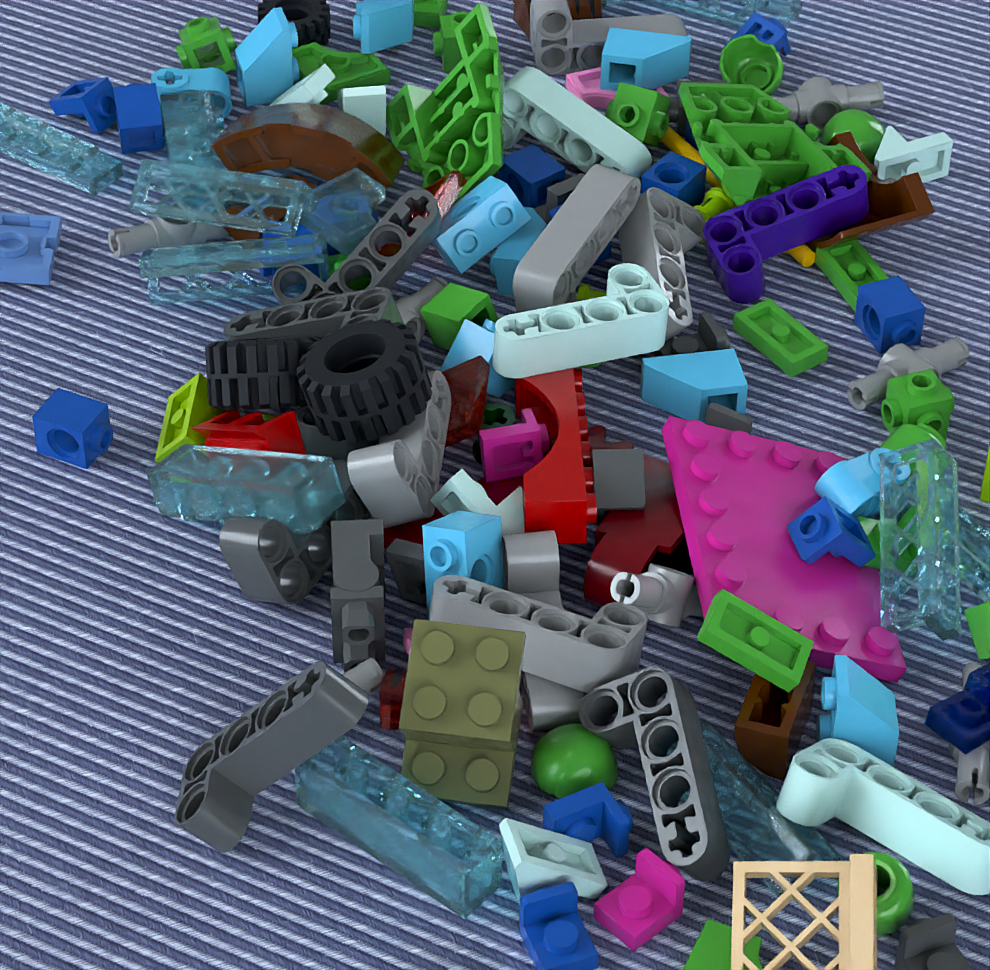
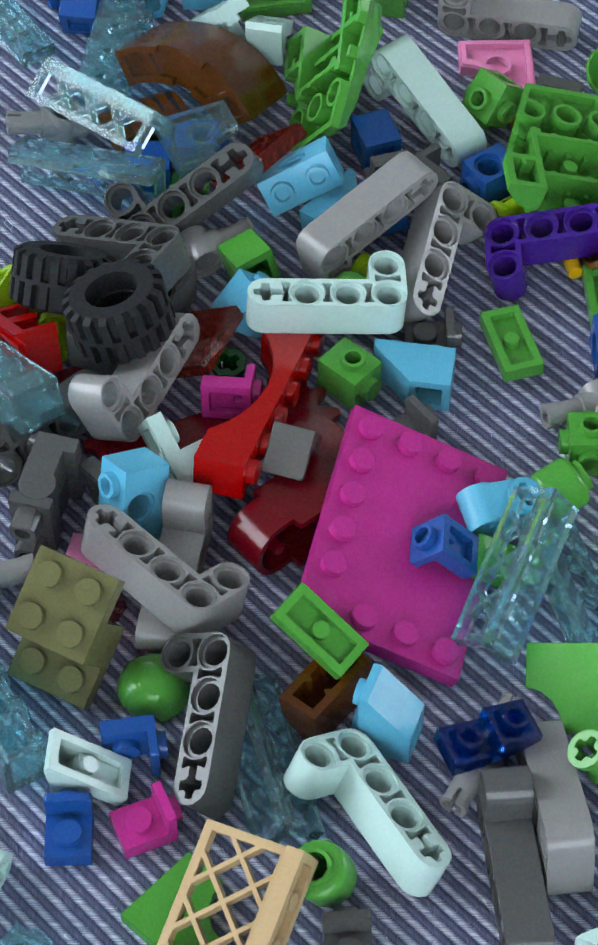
camera: 20 degrees right, 10 degrees up
medium azure slope [600,27,692,91] -> none
light grey pin [610,563,704,628] -> none
none -> bright green brick [317,337,382,410]

